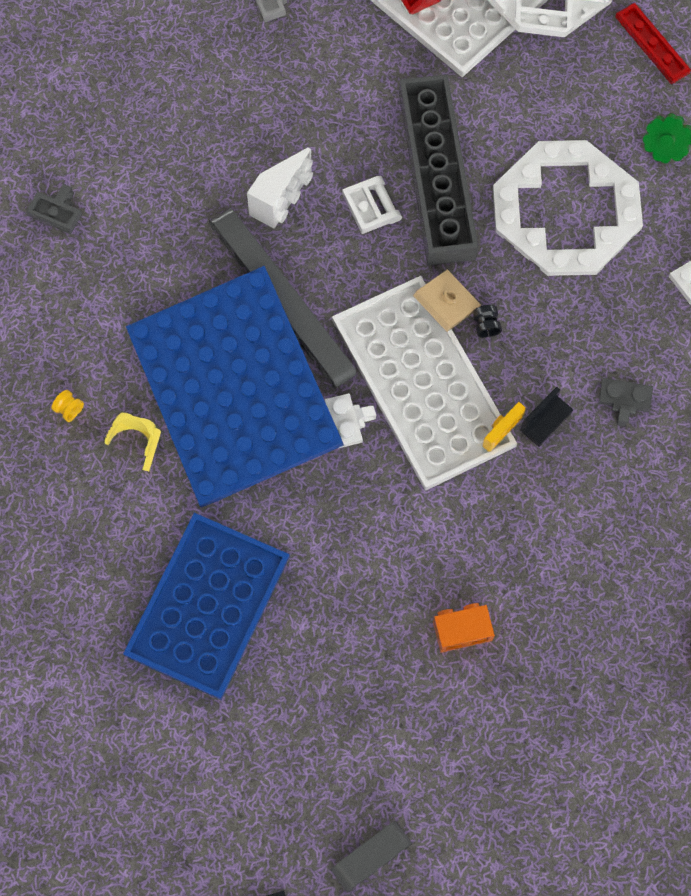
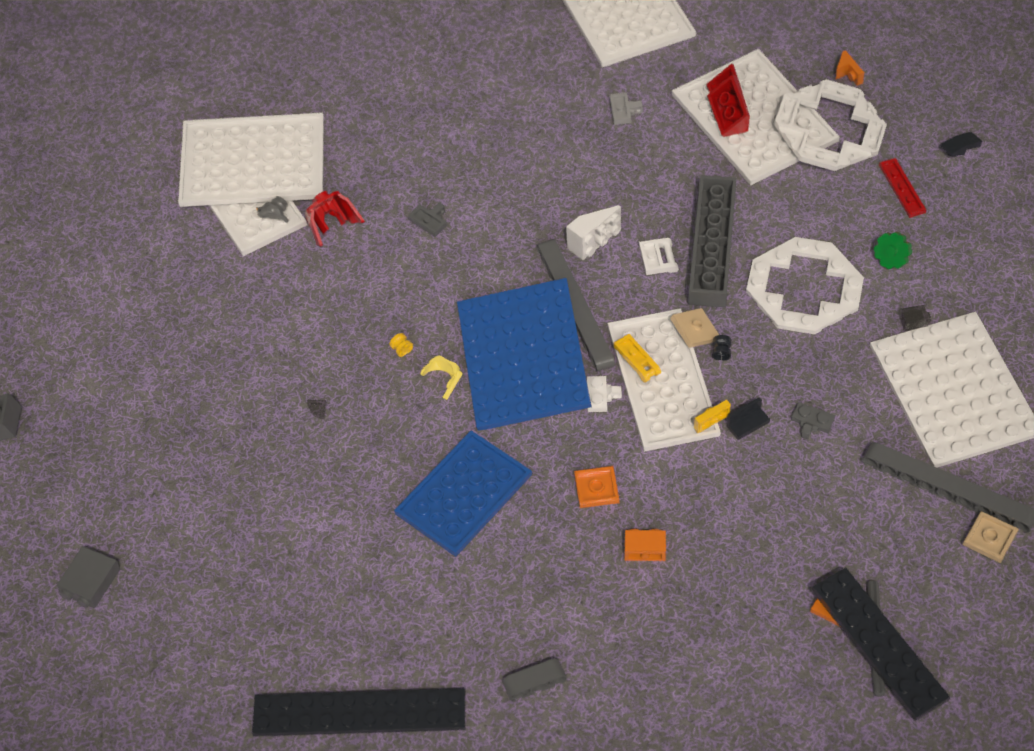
camera: 20 degrees right, 15 degrees down
none -> orange plate [574,466,619,508]
none -> yellow plate [614,334,661,383]

